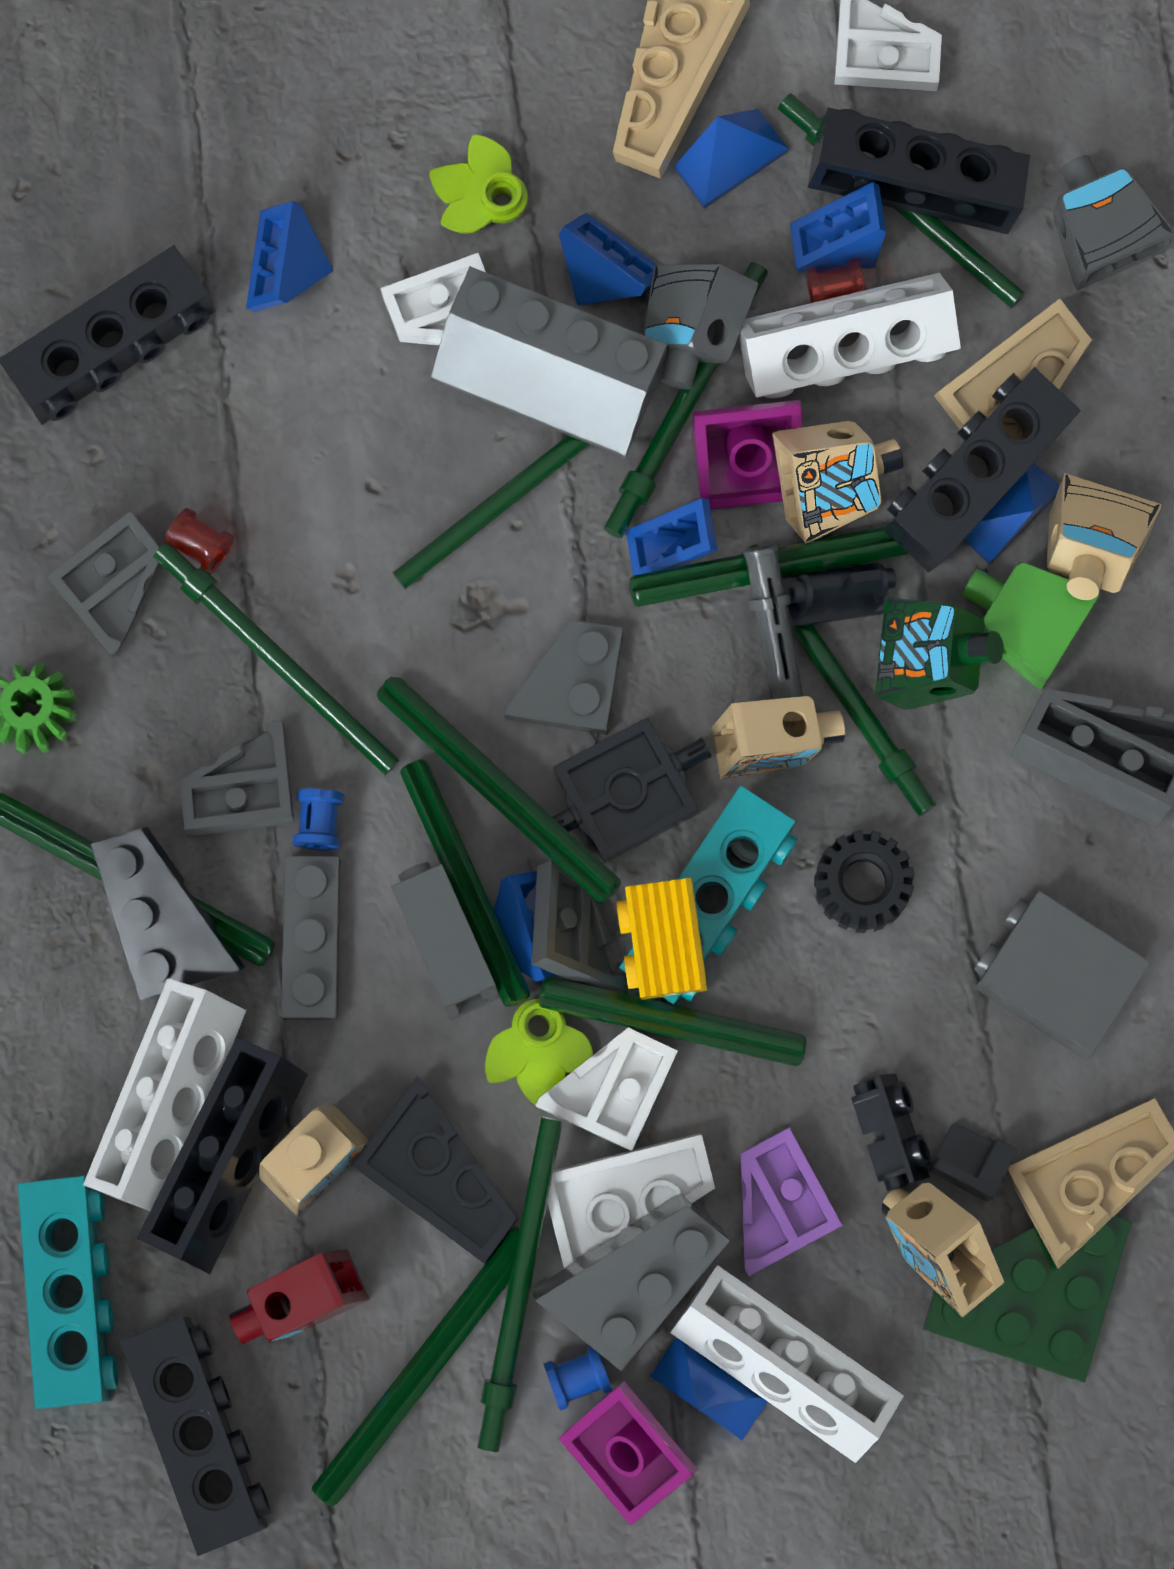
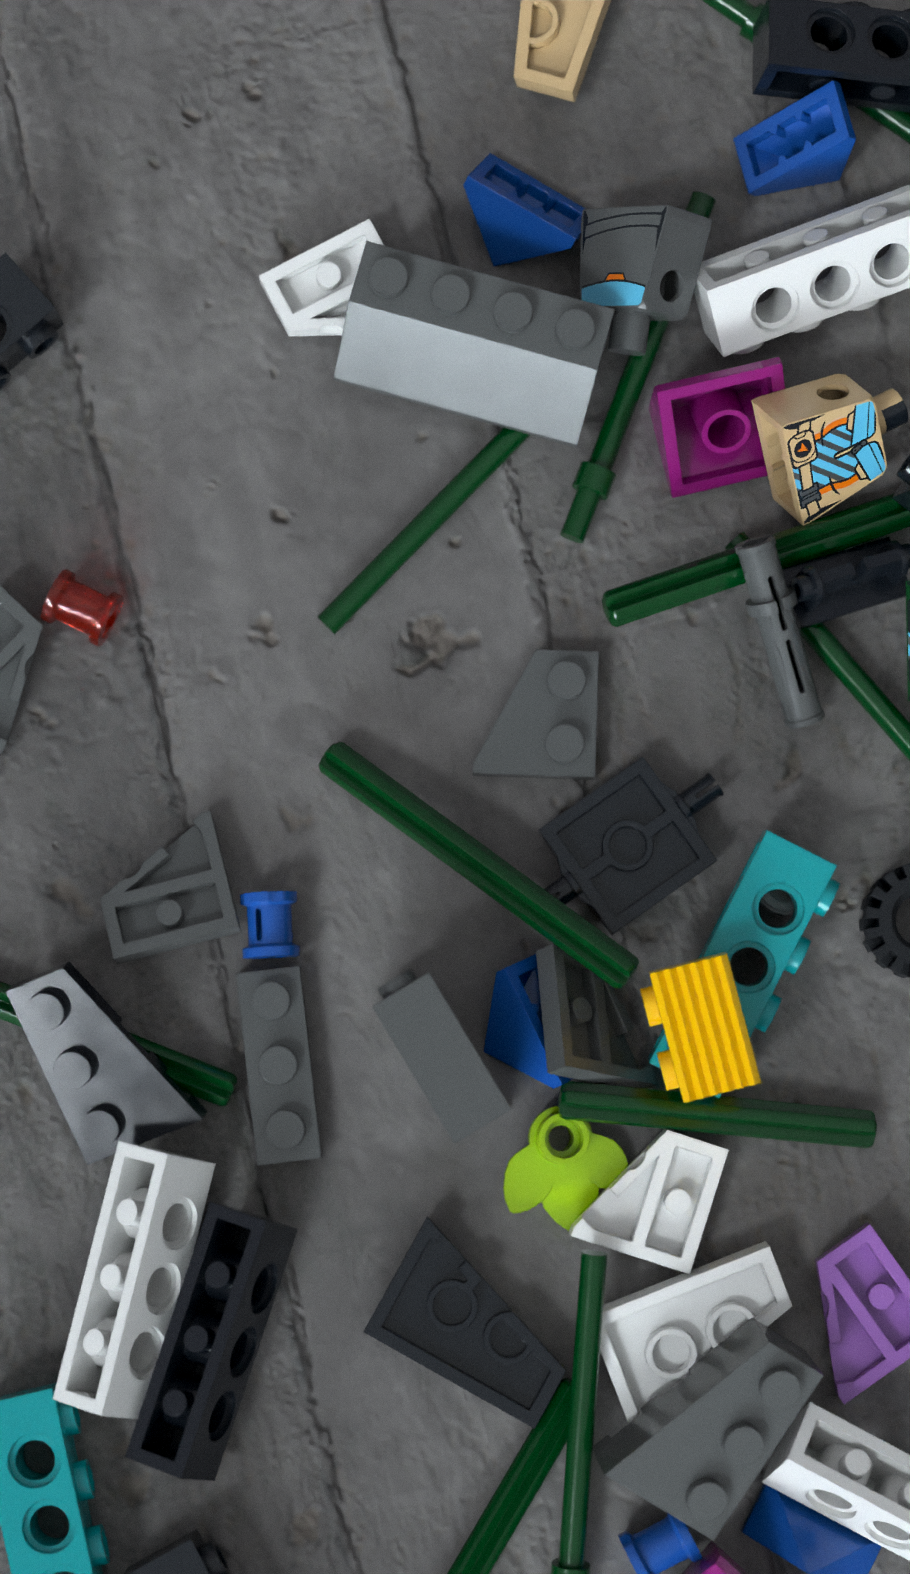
camera: 10 degrees left, 5 degrees up
dark green bar [153,541,400,776] -> none
dark red torso [229,1249,370,1344] -> none
blue slope [246,201,333,312] -> none
tan torso [259,1104,369,1217] -> none
dark green axle [400,759,530,1007] -> none
lime plate [429,134,528,234] -> none
blue slope [626,498,718,575] -> none
blue slope [674,109,788,209] -> none
tan torso [711,696,845,779] -> none
clear red bush [805,258,866,303] -> none

